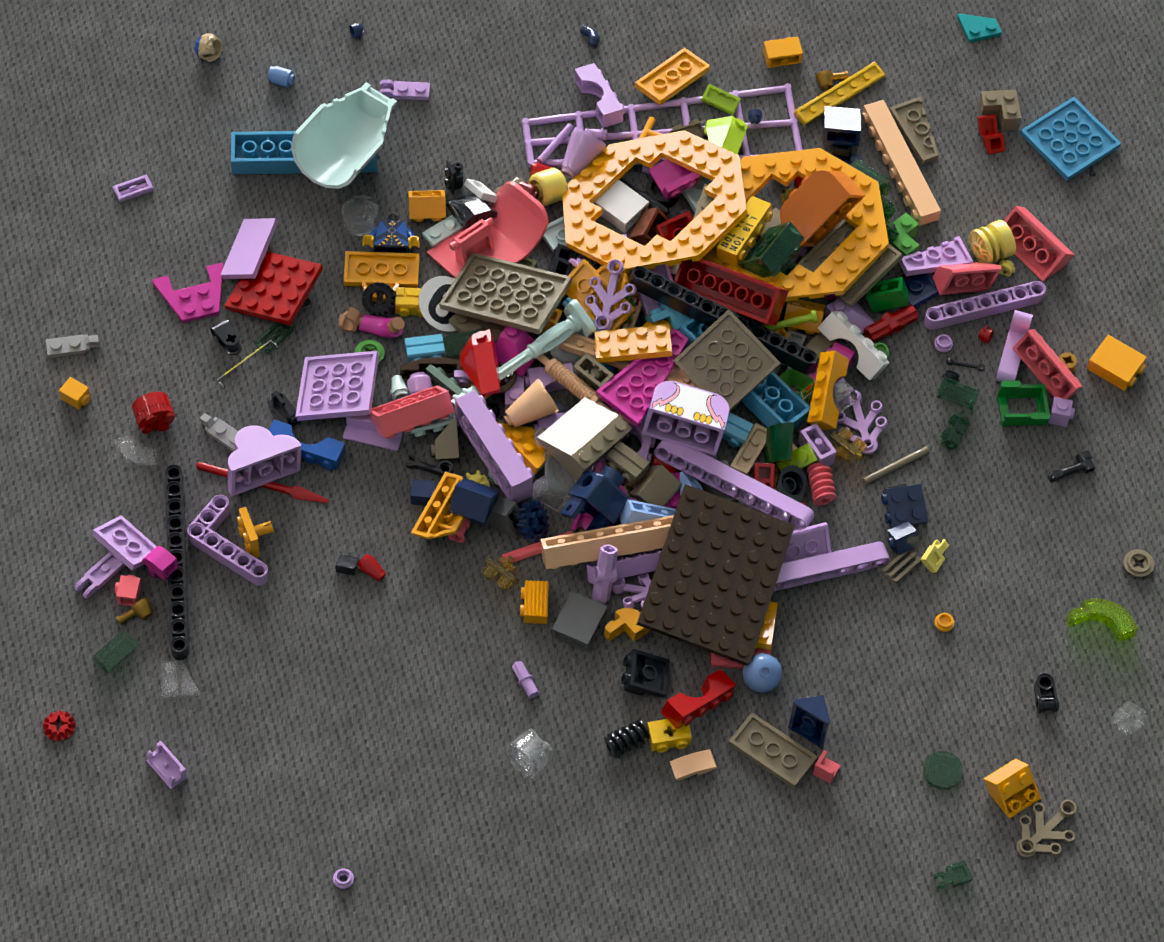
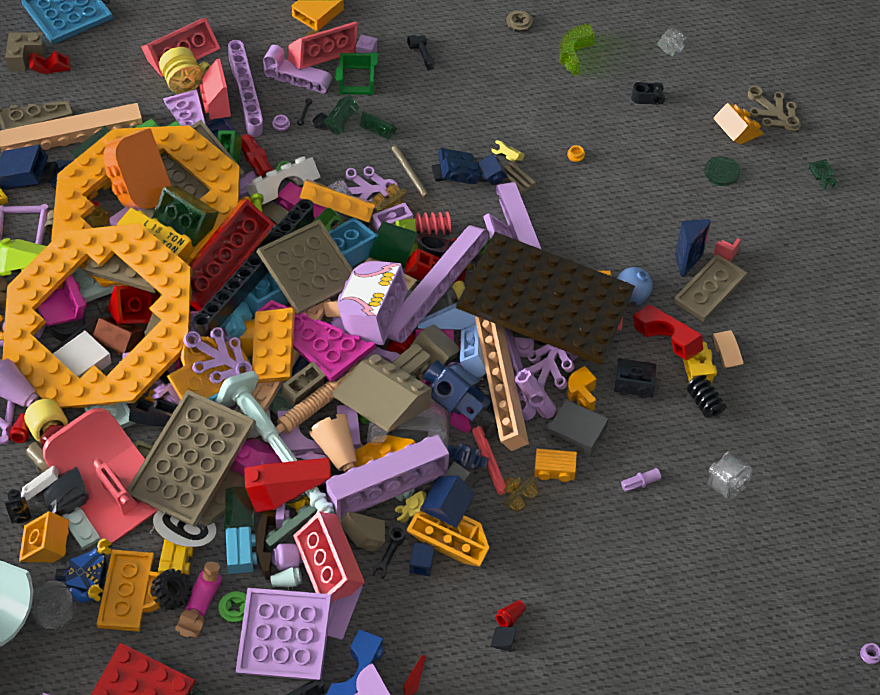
camera: 85 degrees left, 5 degrees down
red plate [978,326,994,343] -> none

